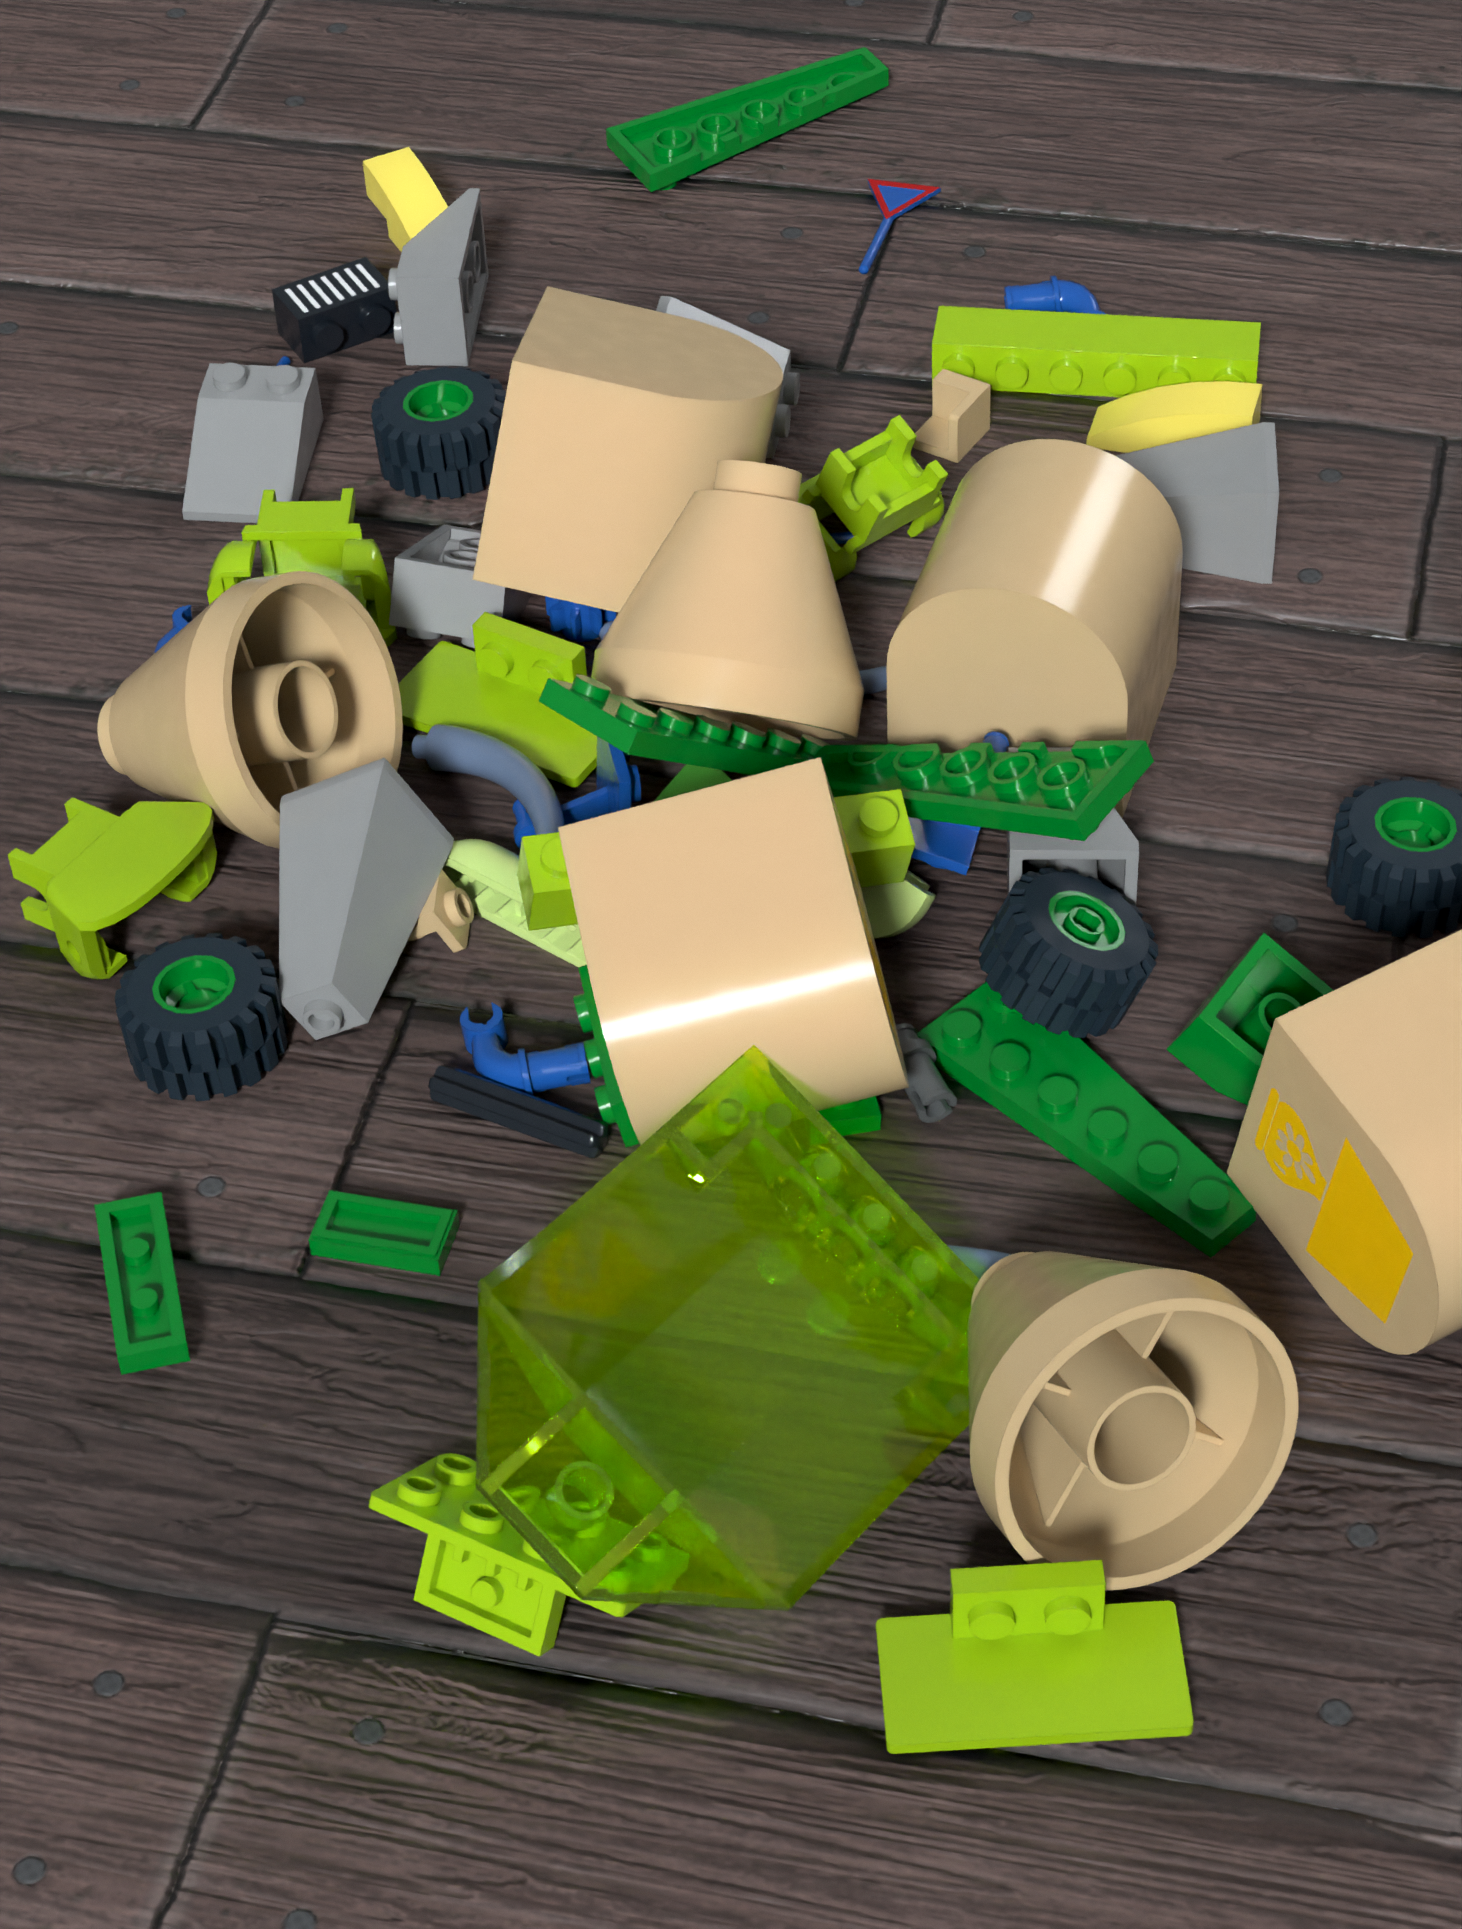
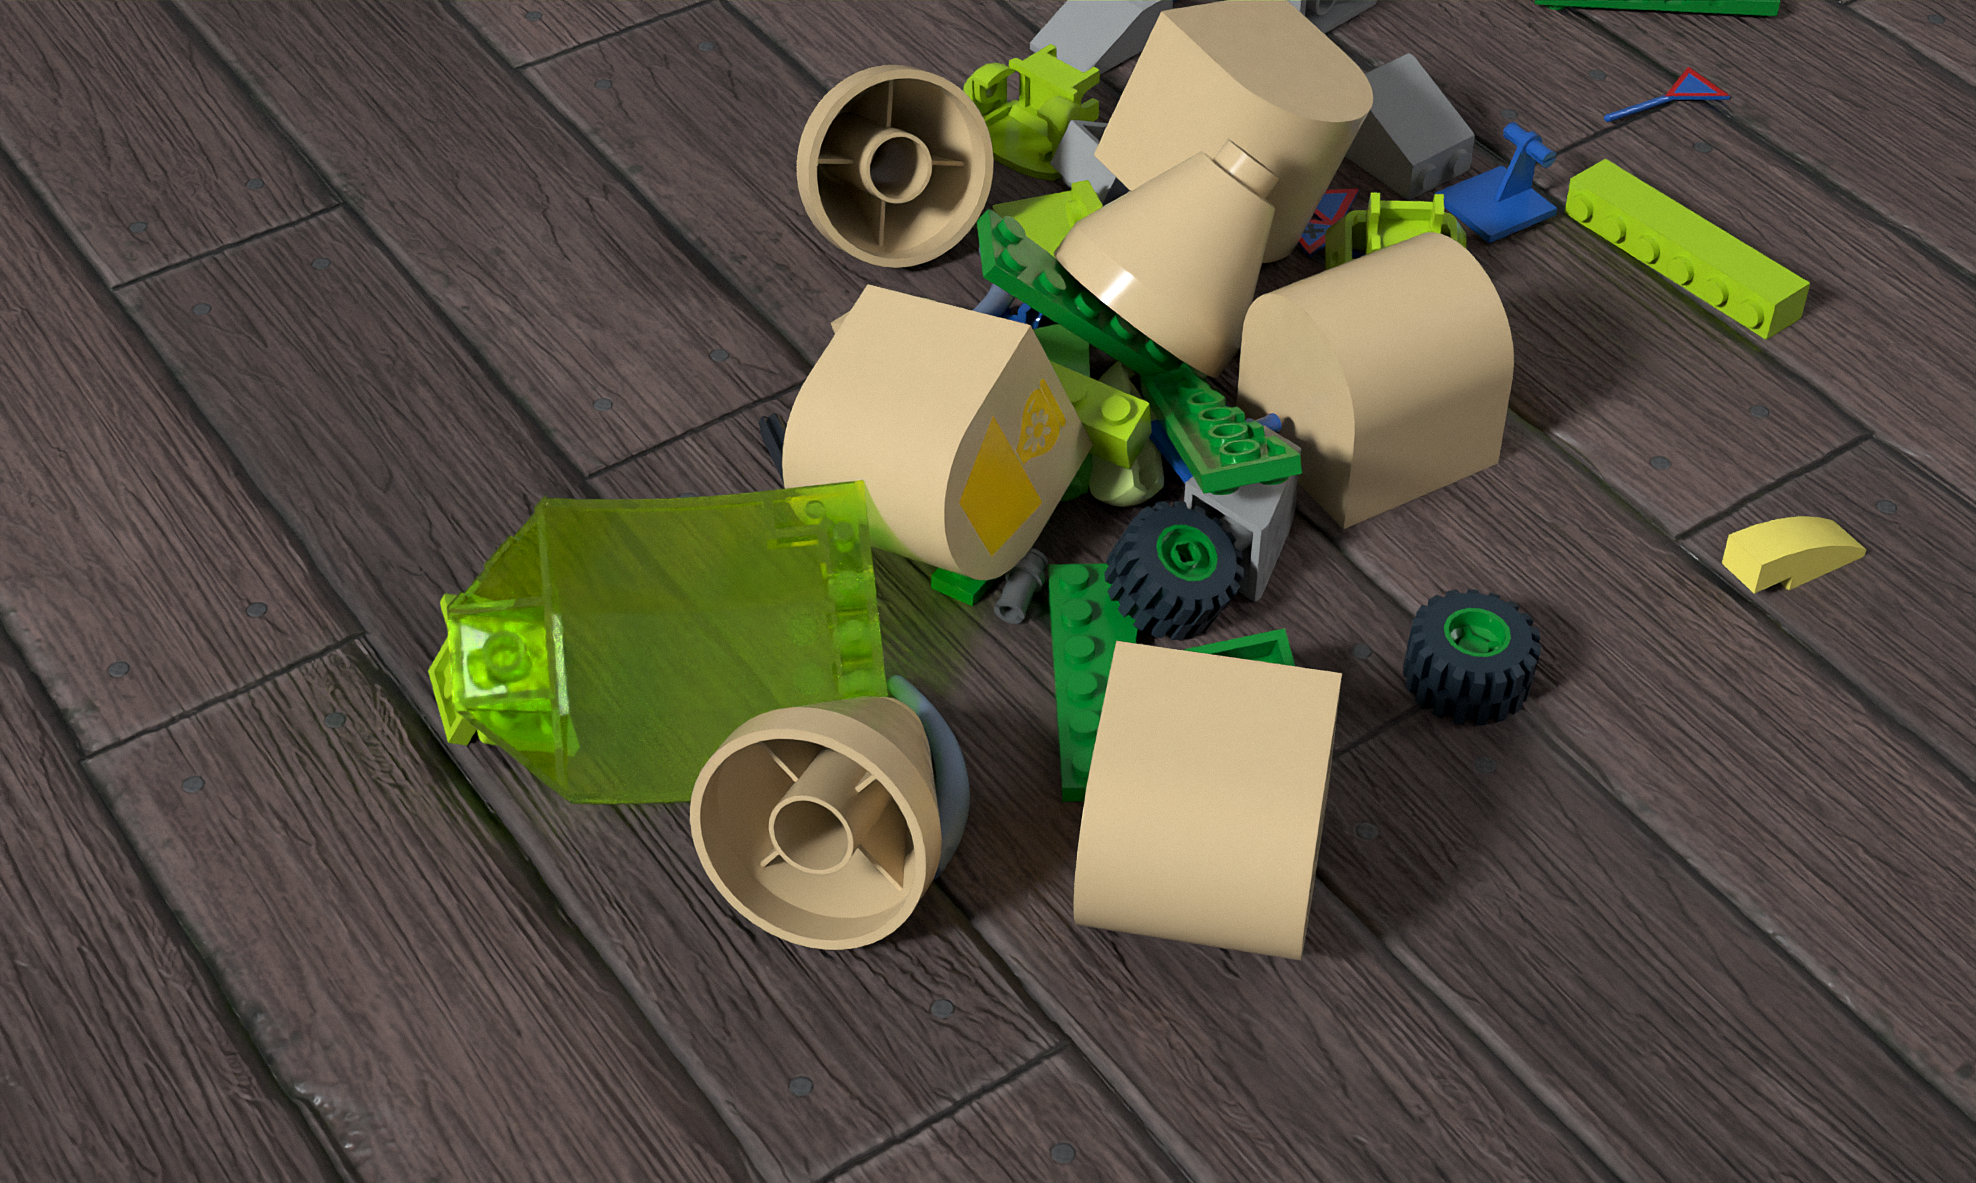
camera: 40 degrees right, 0 degrees up
lime piece [8,797,217,979] -> none
green plate [94,1192,191,1375] -> none
black wheel [115,933,289,1101] -> none
light grey slope [279,758,454,1040] -> none
green tile [308,1190,460,1276] -> none
lime bracket [876,1560,1194,1754] -> none
tan panel [913,369,991,463] -> none
blue piece [1004,275,1106,314] -> none
light yellow slope [1086,381,1263,453] -> none
light grey slope [1116,422,1279,584] -> none
none -> blue plate [1435,122,1557,243]

